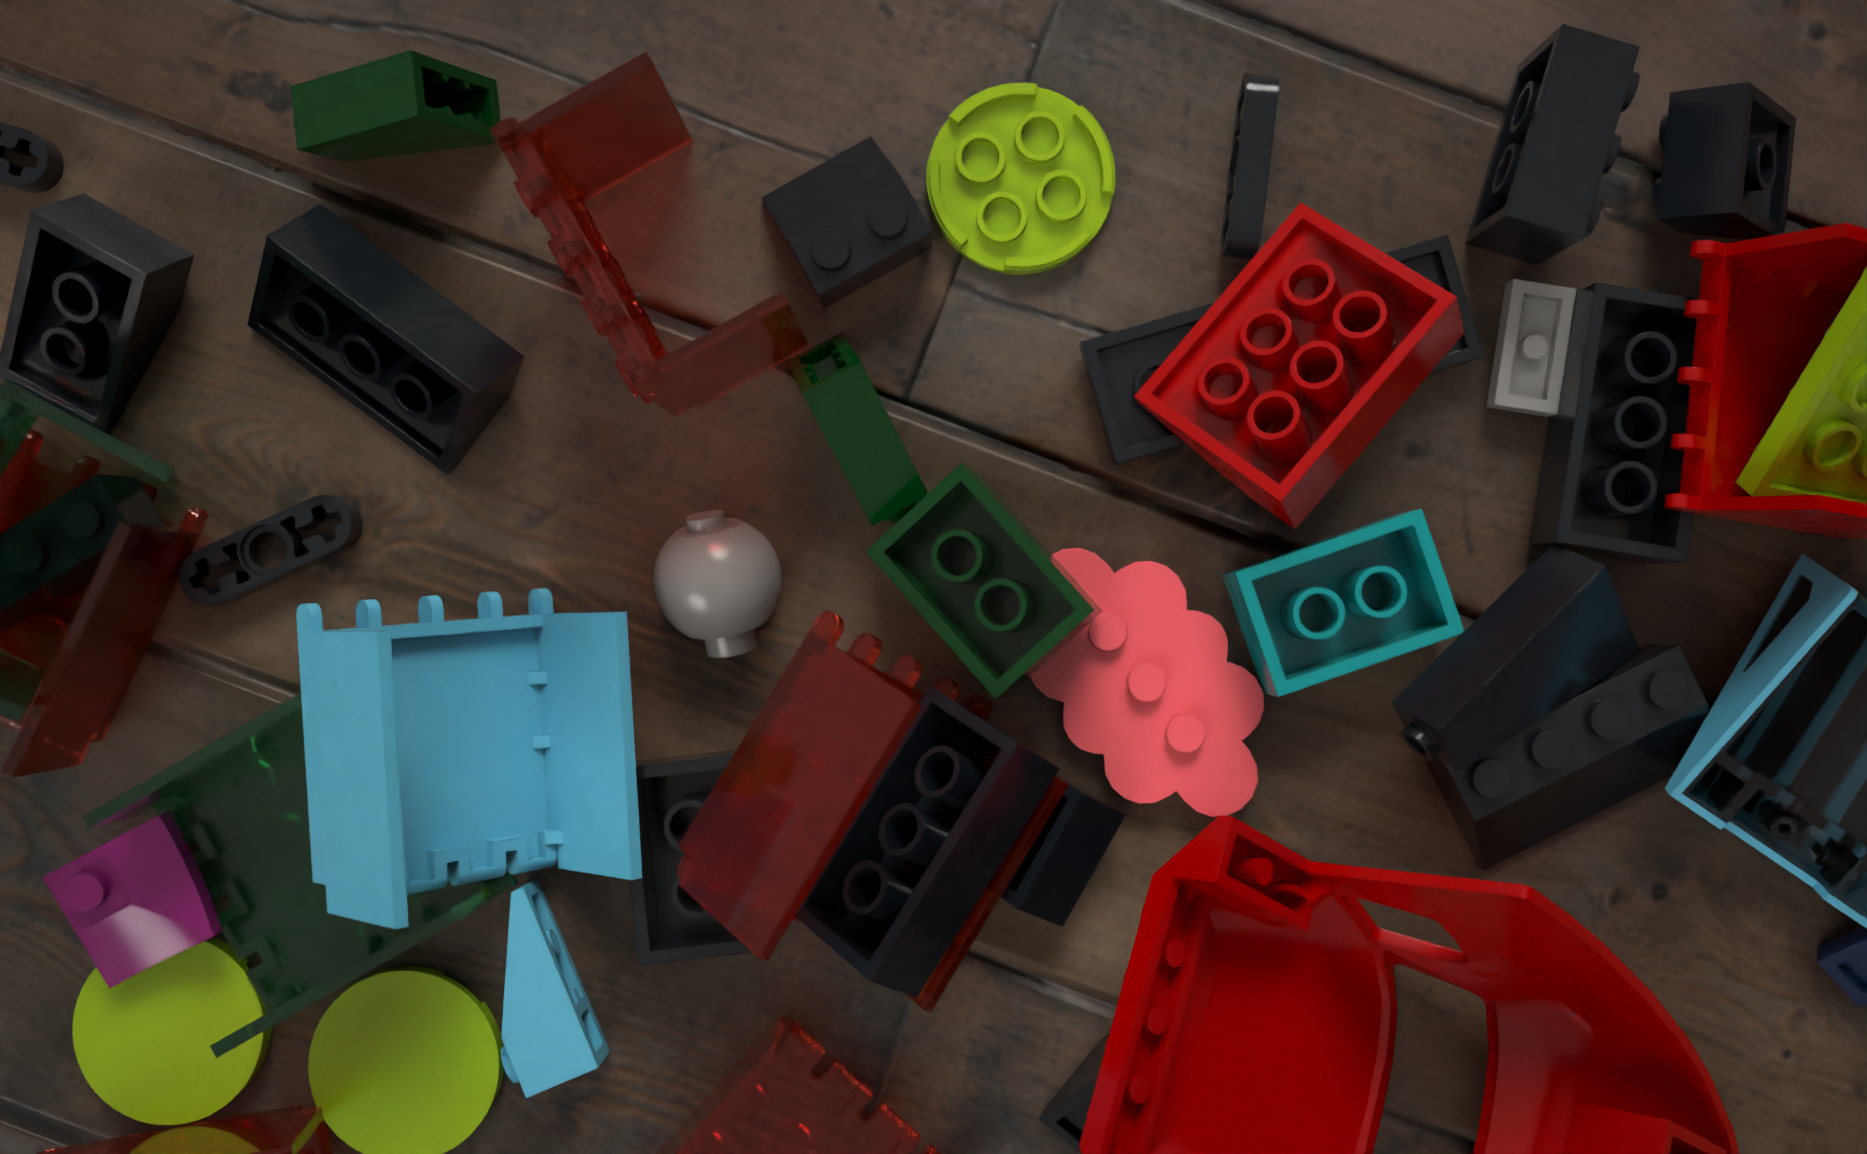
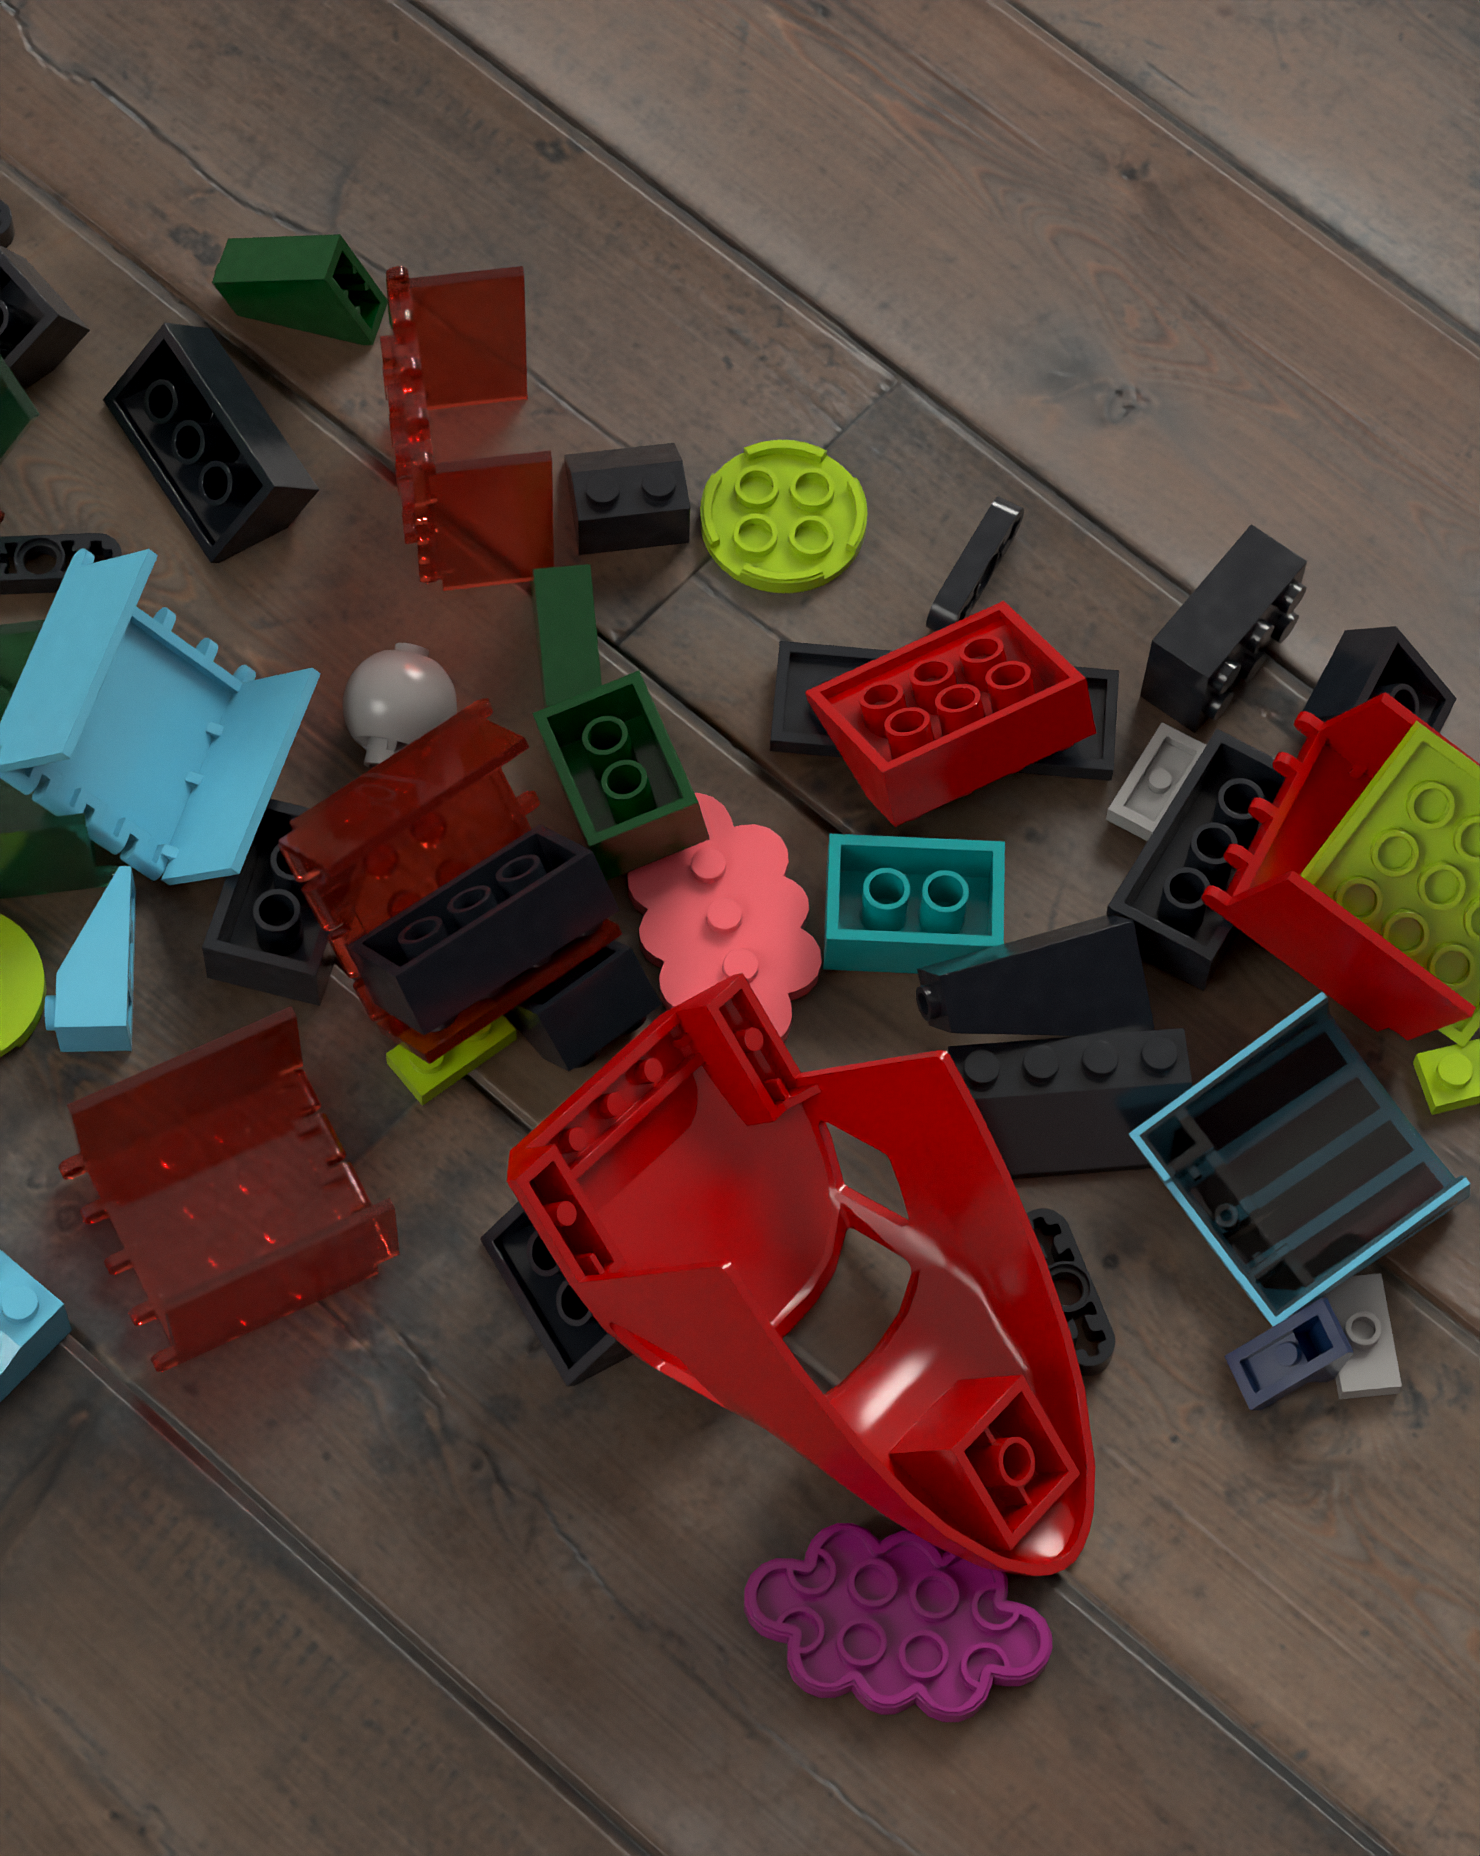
camera: 15 degrees right, 25 degrees down
none -> black beam [1026,1208,1115,1376]

